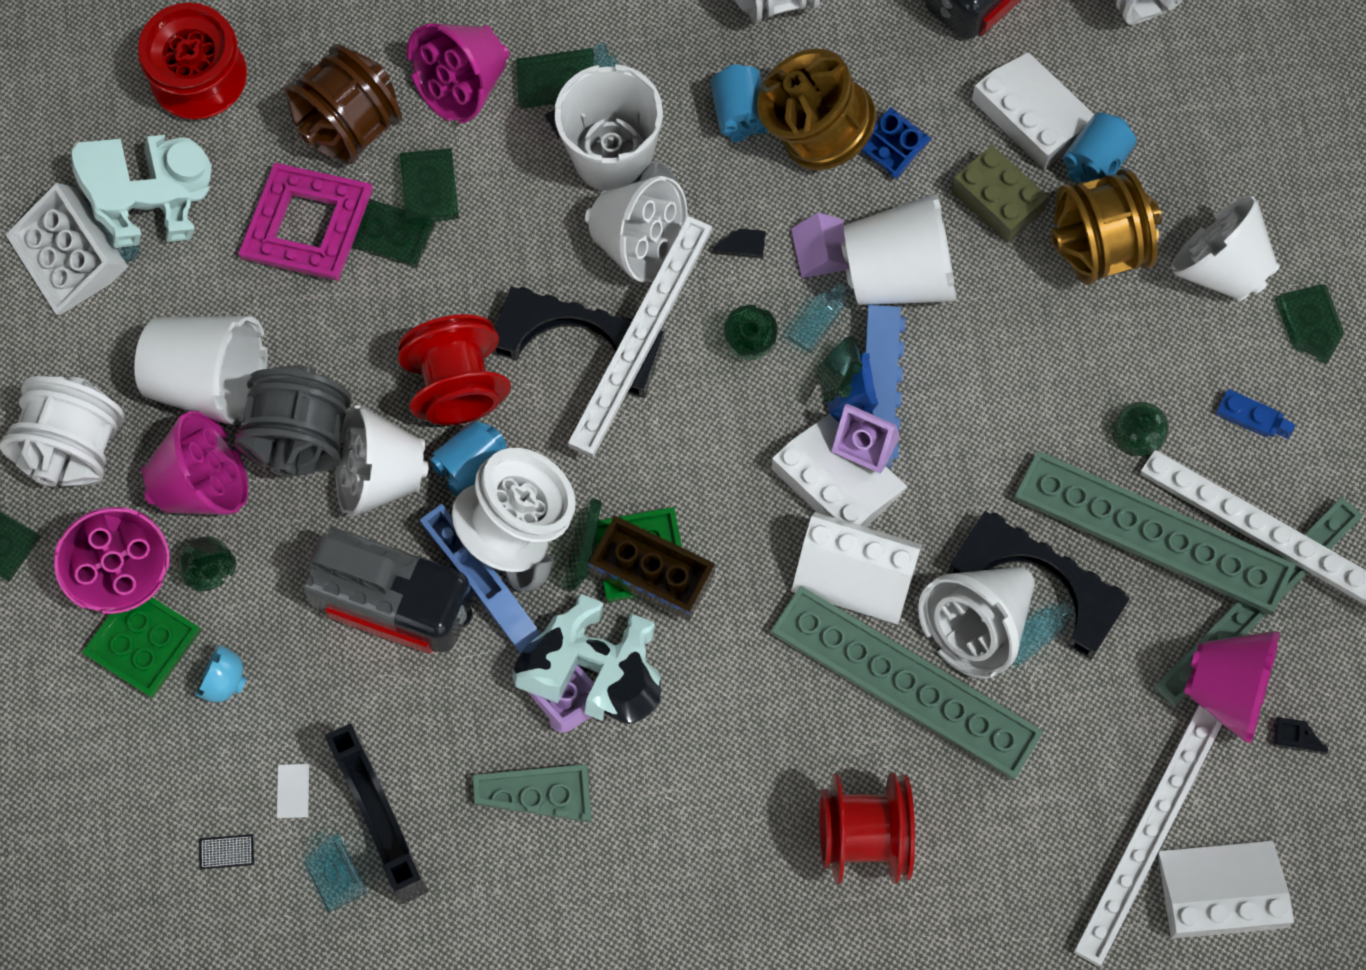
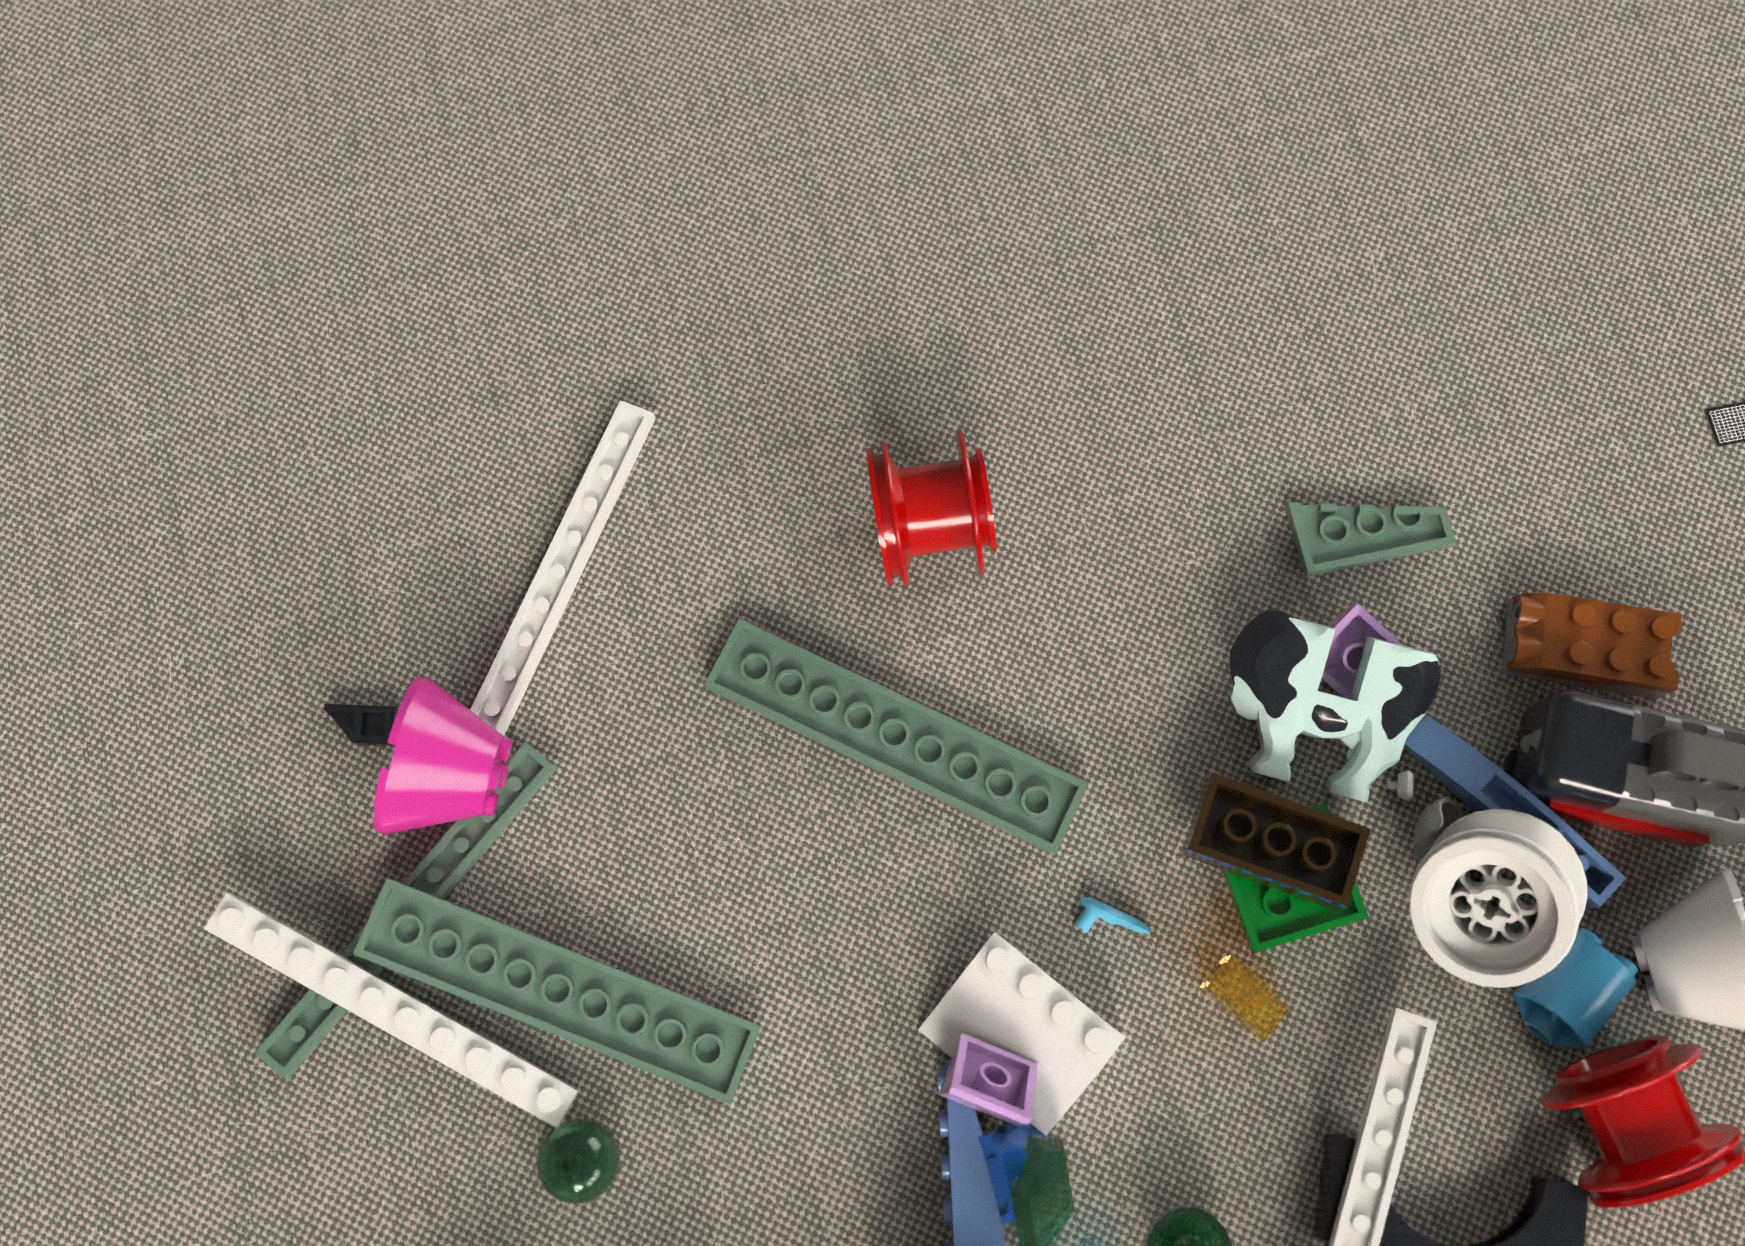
camera: 175 degrees right, 5 degrees up
white sticker [277,764,309,818] -> none
clear light blue slope [304,834,369,913] -> none
black arch [324,723,429,904] -> none
clear green tile [562,498,602,592] -> none
white slope [791,512,922,625] -> none
white cone [918,567,1035,679] -> none
black arch [948,510,1130,660] -> none
clear light blue hinge [1013,603,1071,668] -> none
white slope [1158,841,1294,939] -> none
blue hinge [1216,389,1296,439] -> none
none -> medium azure bar [1074,897,1152,934]
none -> clear yellow slope [1199,955,1289,1042]
none -> white rock [1388,770,1415,802]
none -> dark orange piece [1501,593,1682,699]

